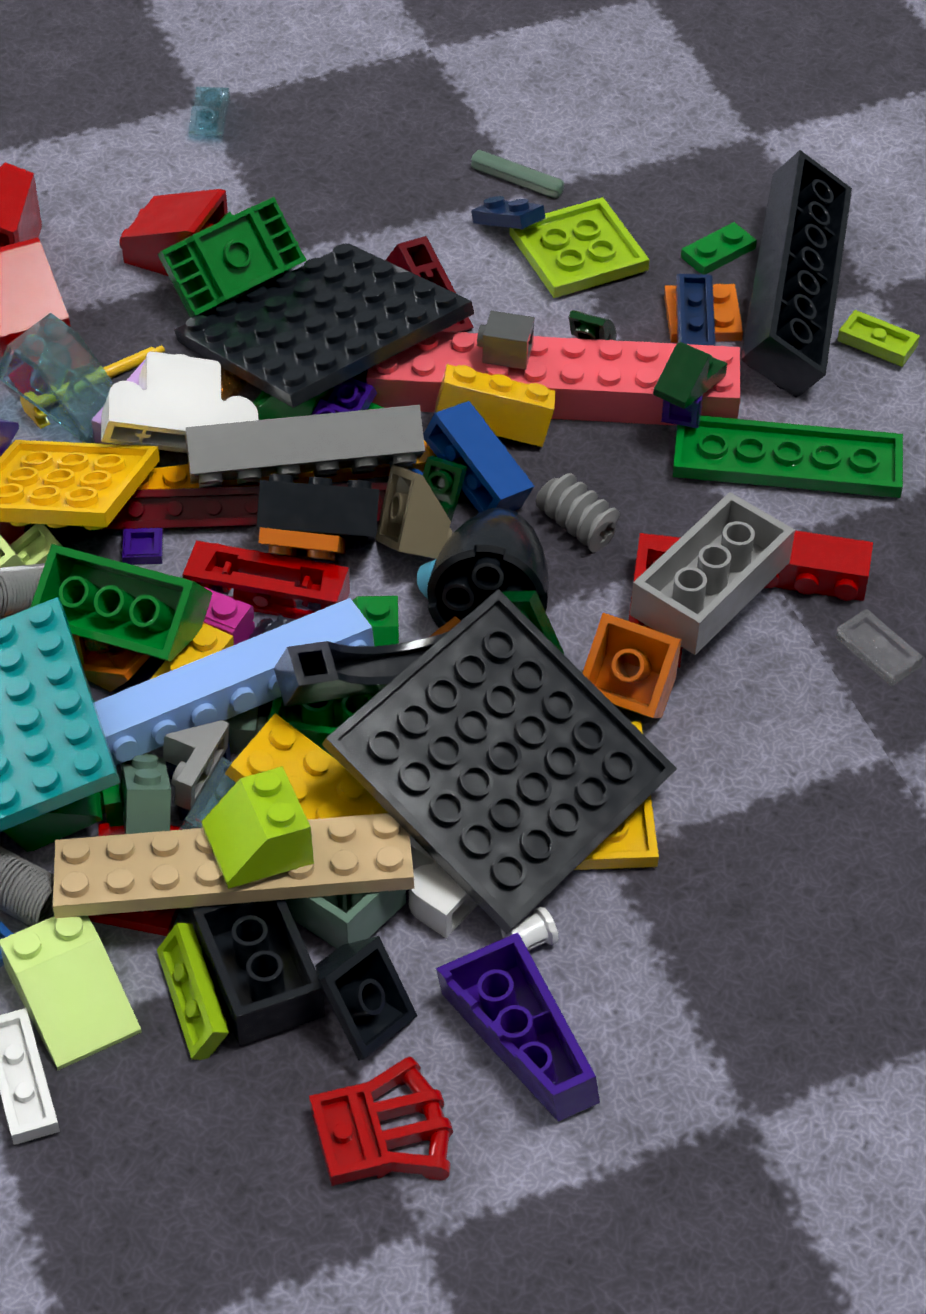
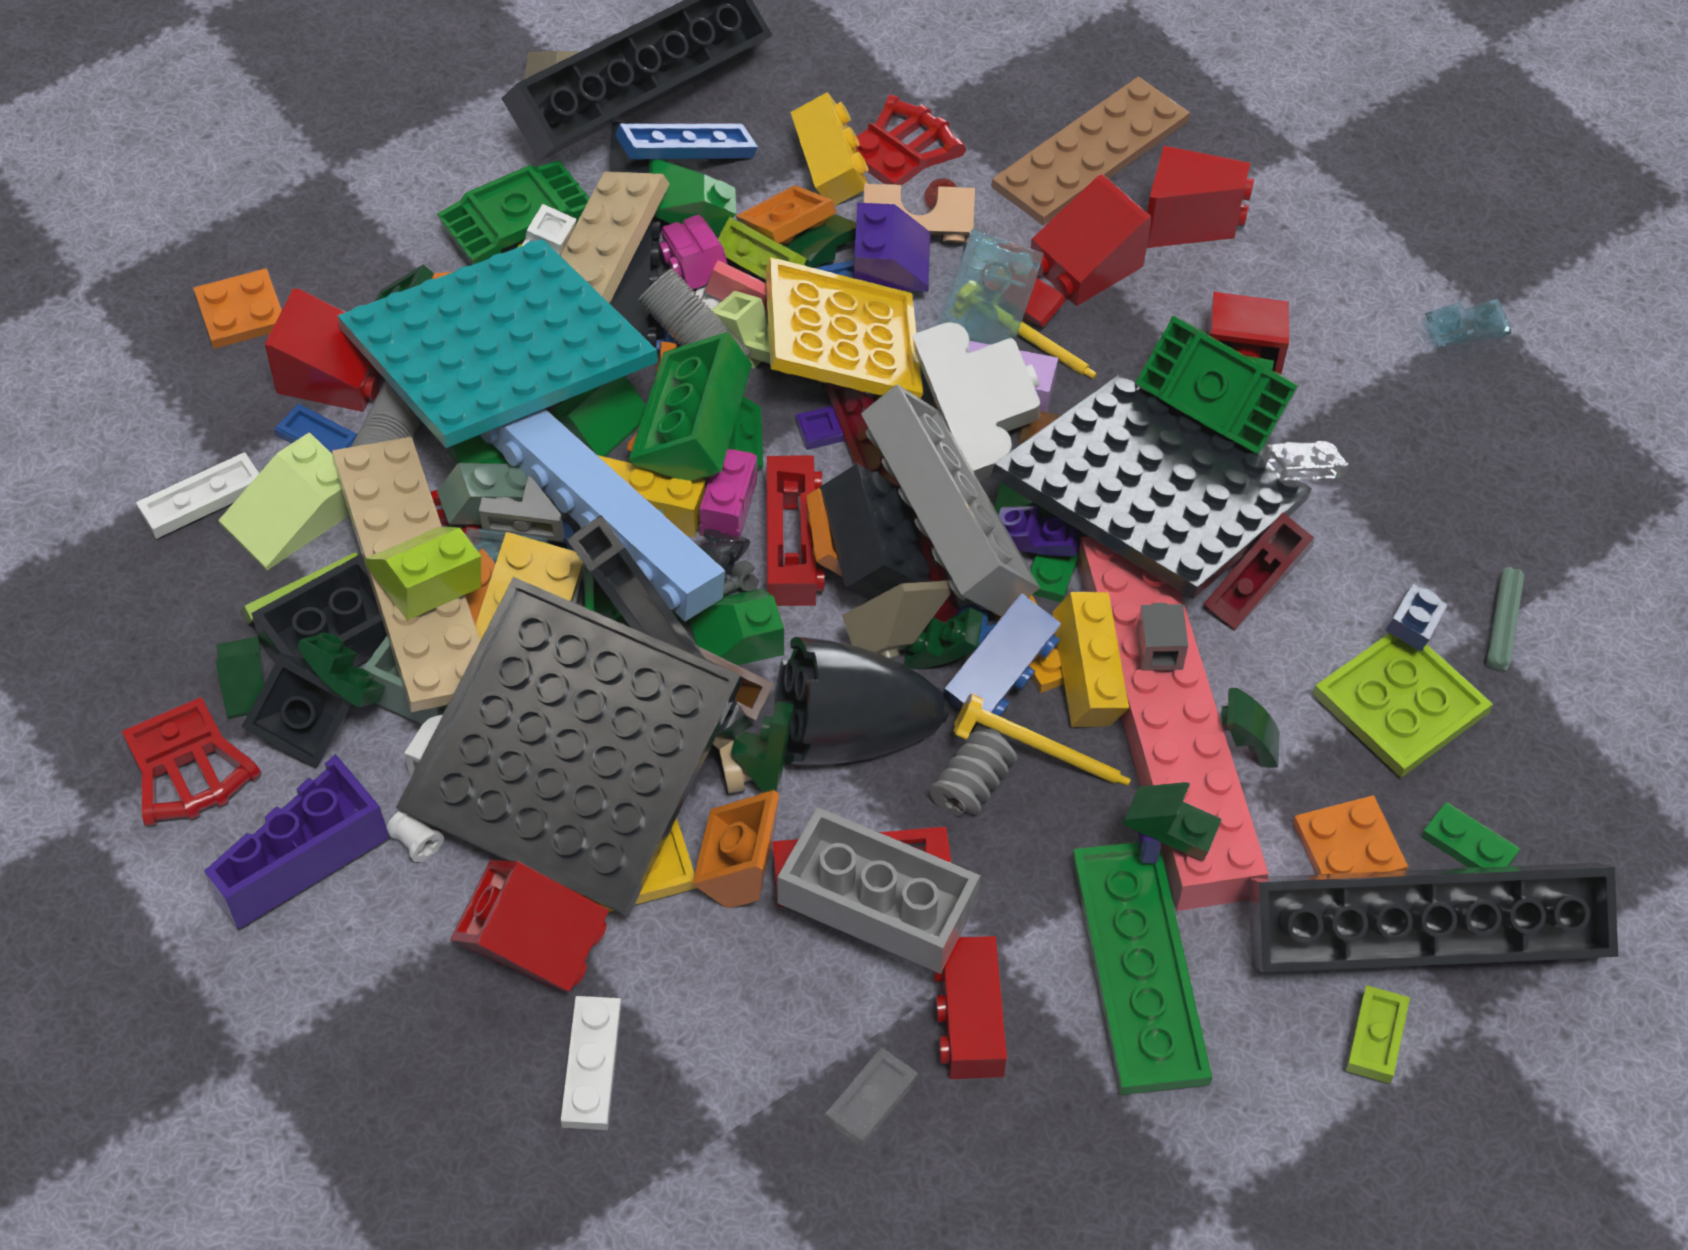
camera: 75 degrees right, 5 degrees up
dark blue tile [676,274,716,346] -> none
none -> dark green slope [216,636,266,719]
none -> dark green slope [298,633,386,708]
none -> red slope [450,860,609,992]
none -> white plate [561,996,622,1130]
none -> yellow piece [953,693,1131,786]
none -> clear plate [1261,441,1349,480]

